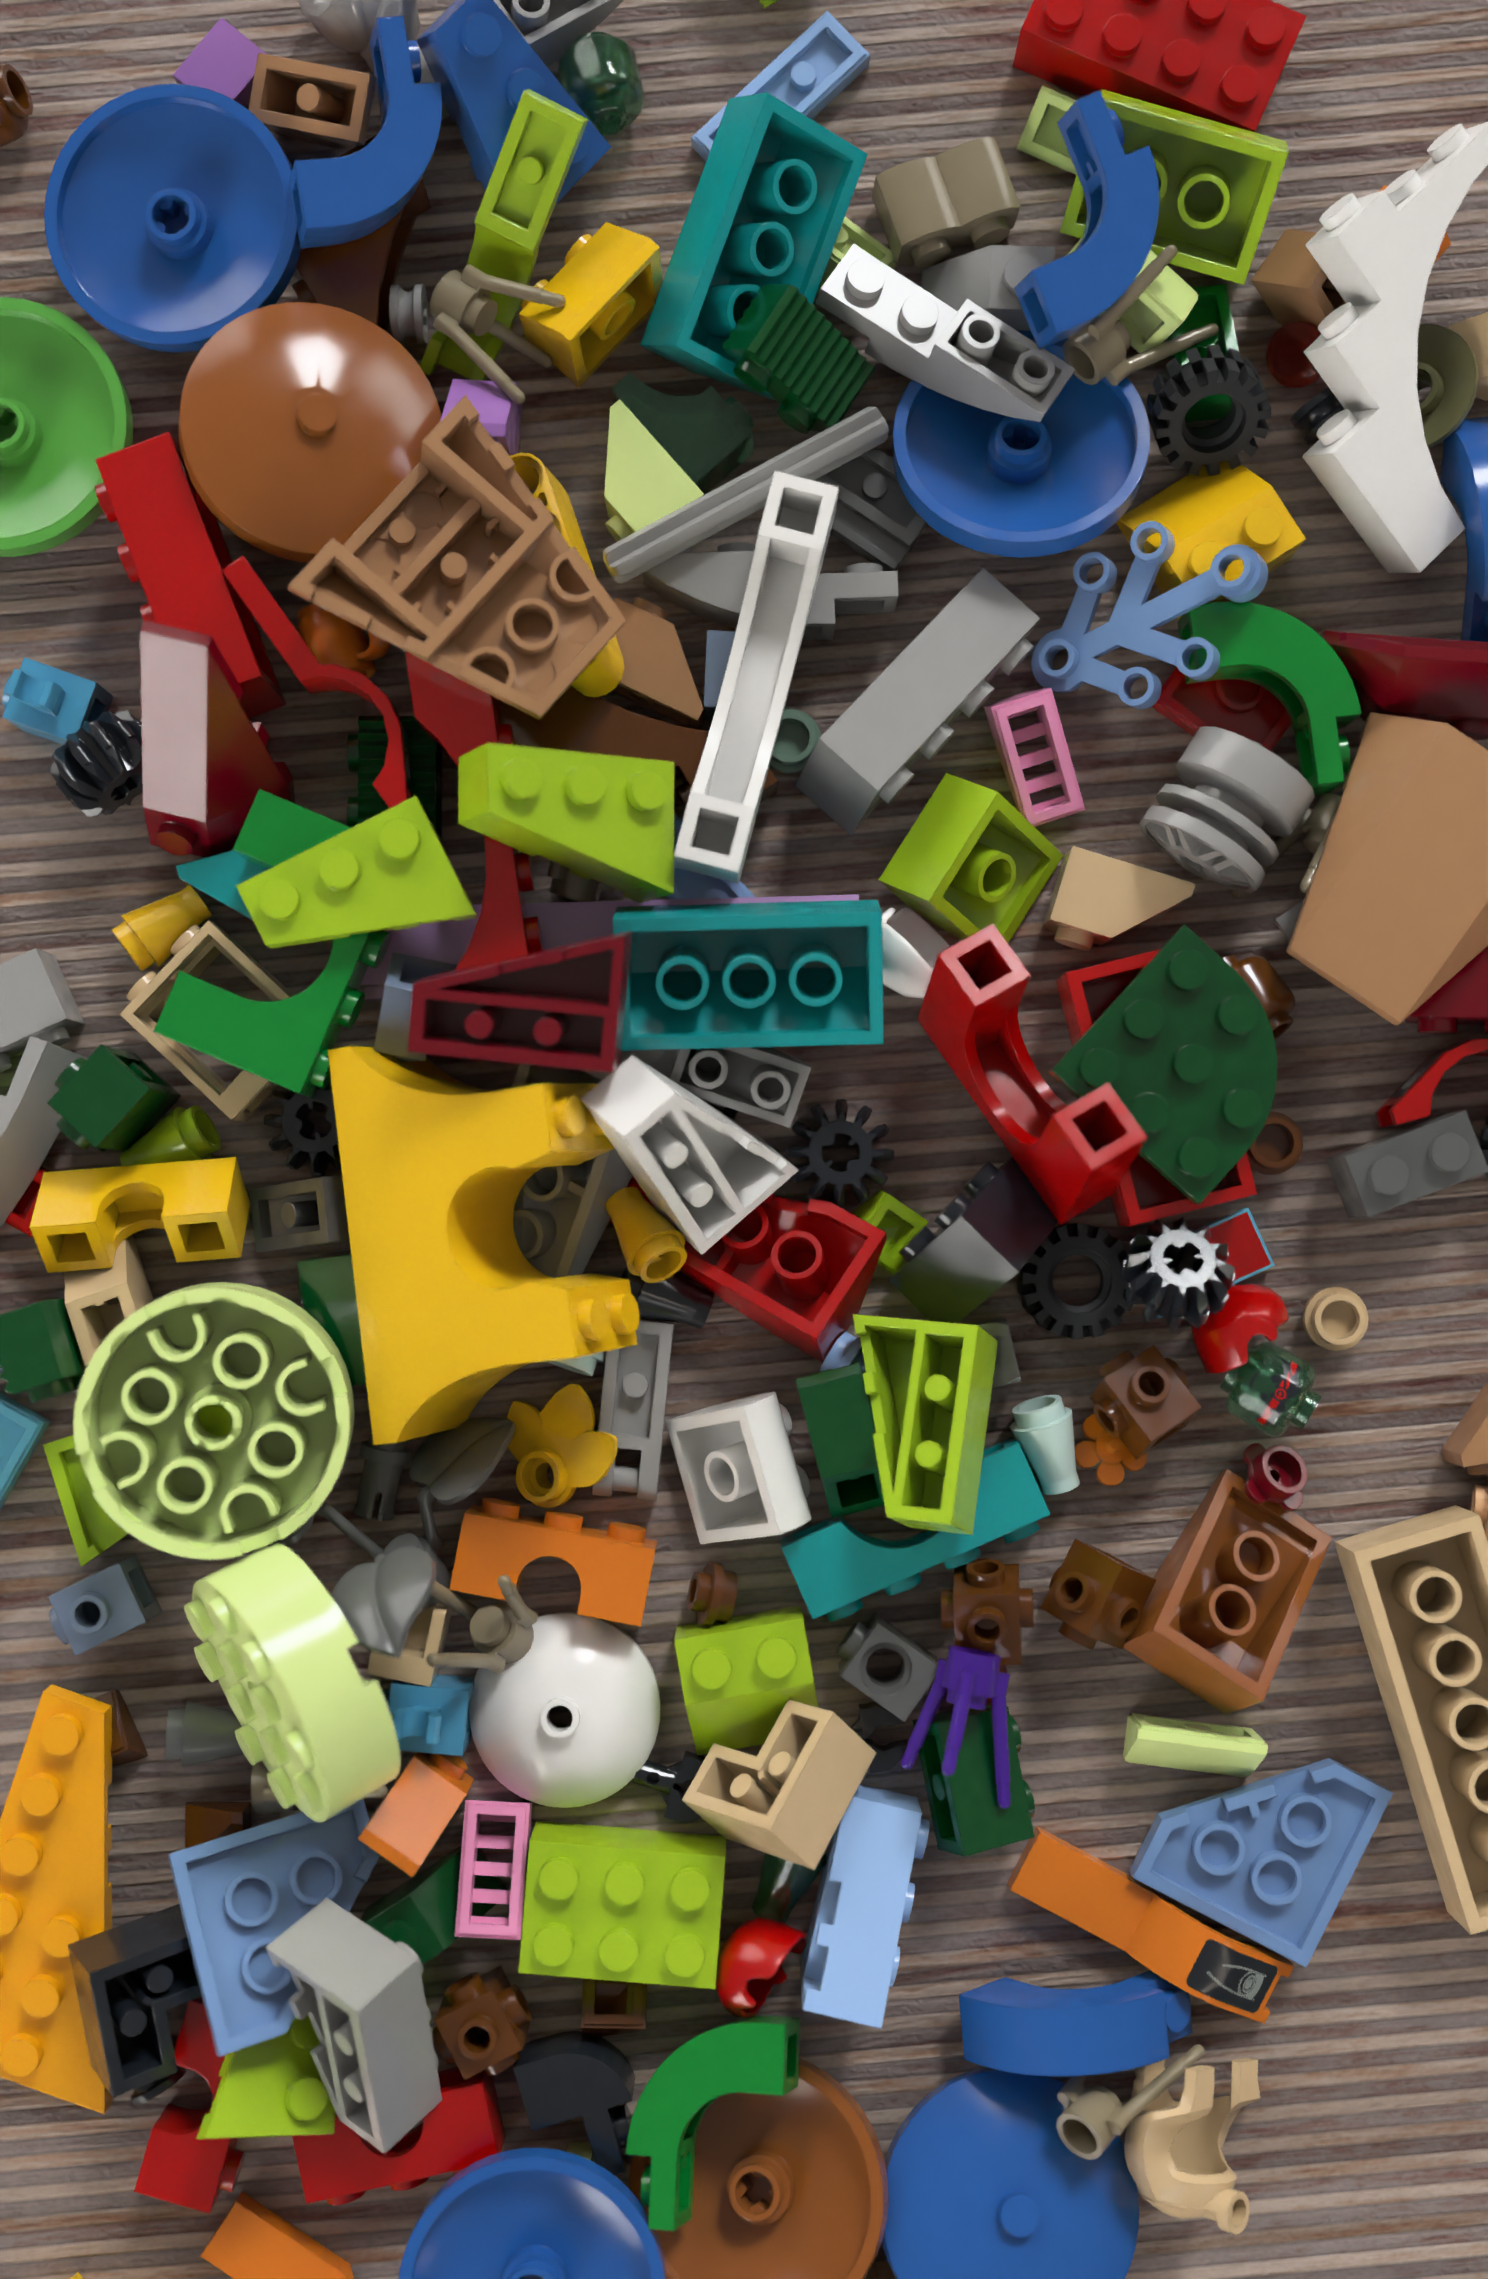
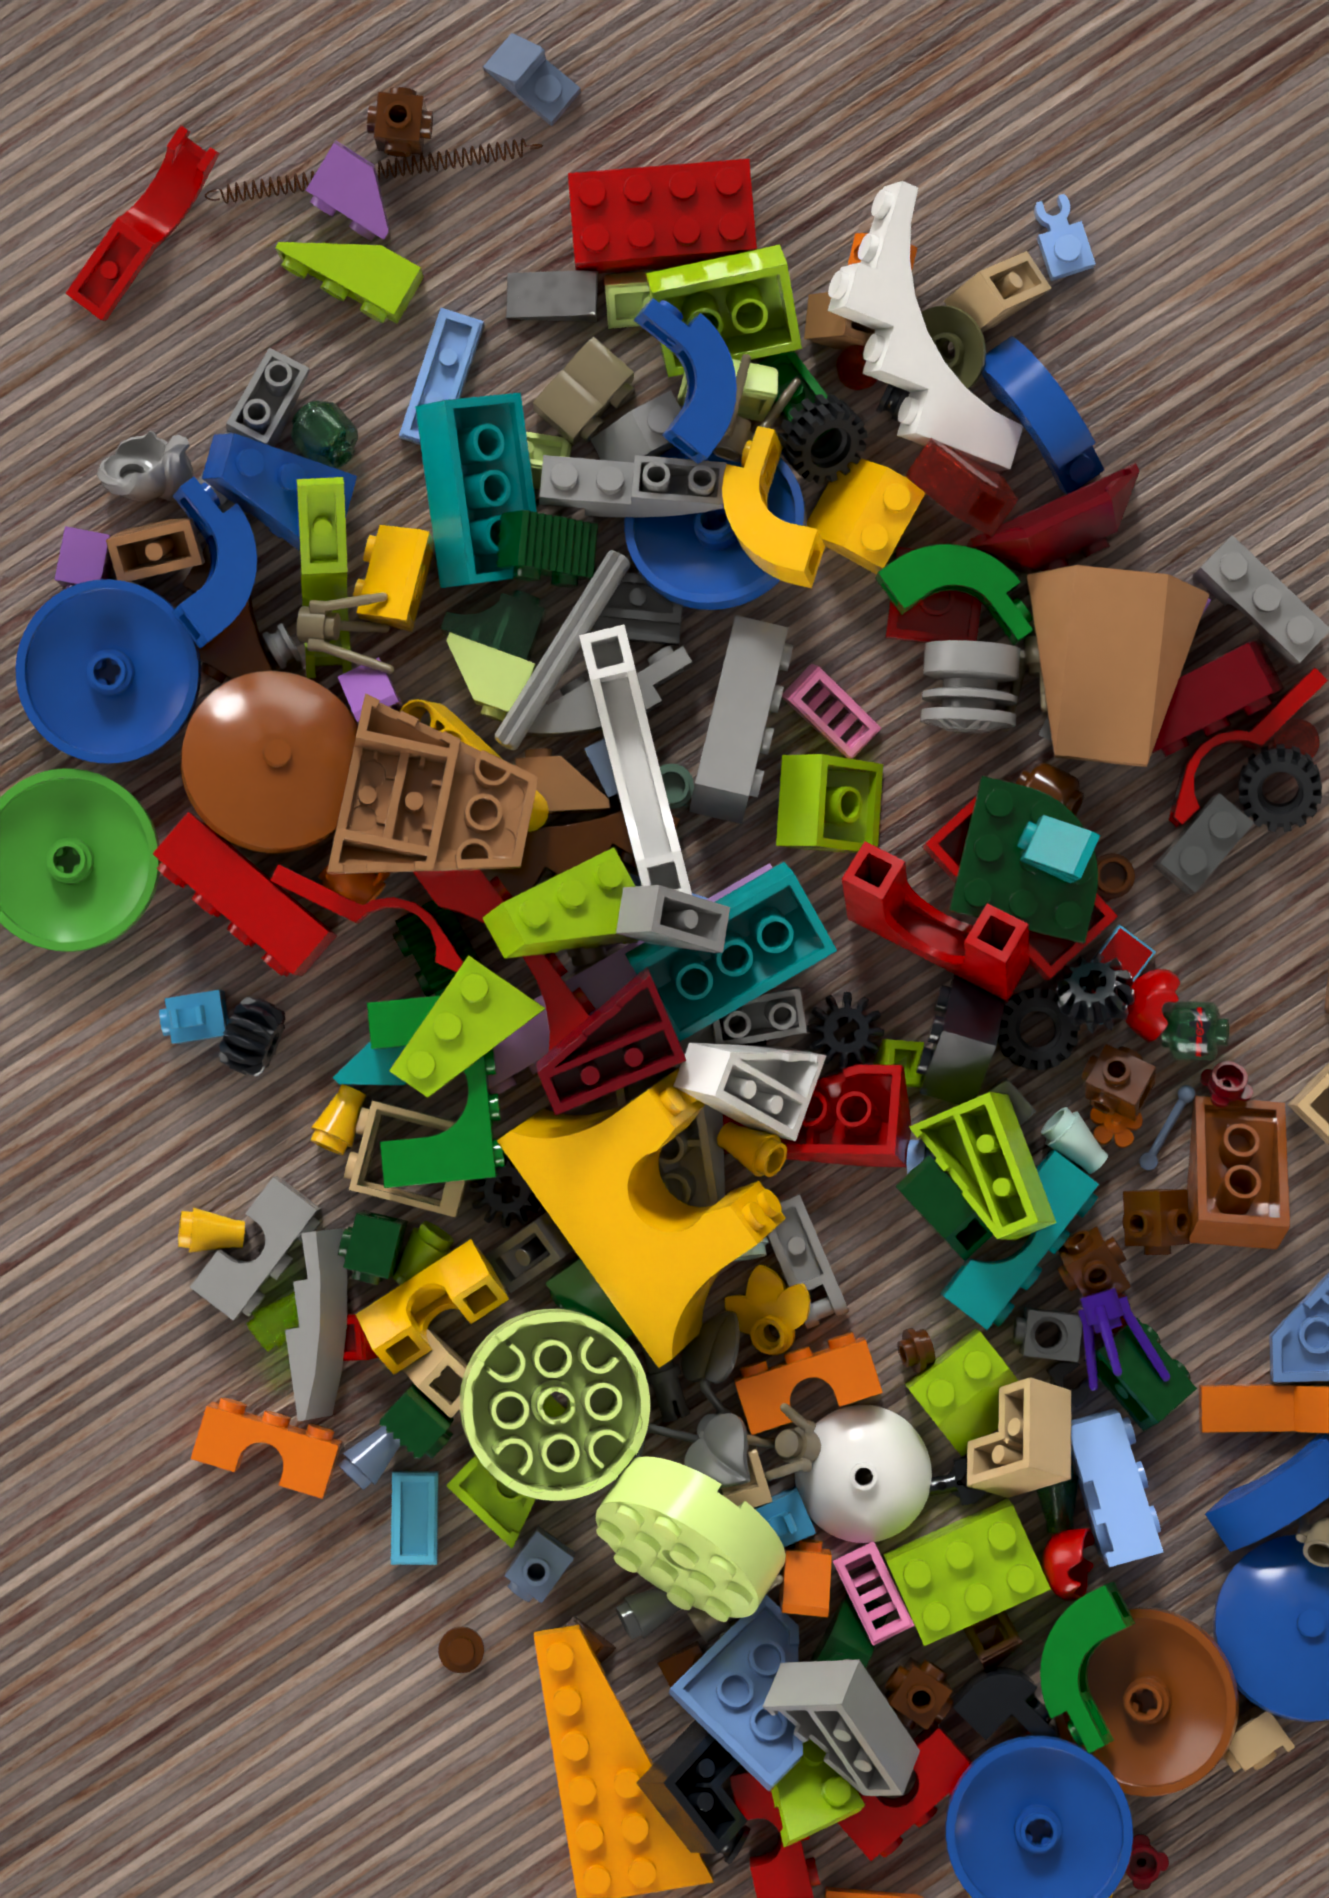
camera: 30 degrees left, 0 degrees up
dark red wedge [140,620,296,858] -> none
brick [374,952,457,1062] -> none
black cone [621,1265,714,1329] -> none
white brick [665,1392,812,1544] -> none
white hair [882,907,950,999] -> none
medium blue plant [1031,521,1268,709] -> none
tan slope [1042,846,1196,951] -> none
yellowish green slope [1123,1713,1268,1777] -> none
tan plate [1302,1287,1368,1351] -> none
none -> flat silver slope [506,270,598,322]
none -> light grey slope [616,885,730,953]
none -> yellow arch [722,426,825,589]
none -> clear red slope [906,438,1018,537]
none -> teal slope [1017,815,1101,883]
none -> sand blue hinge [1139,1085,1195,1171]

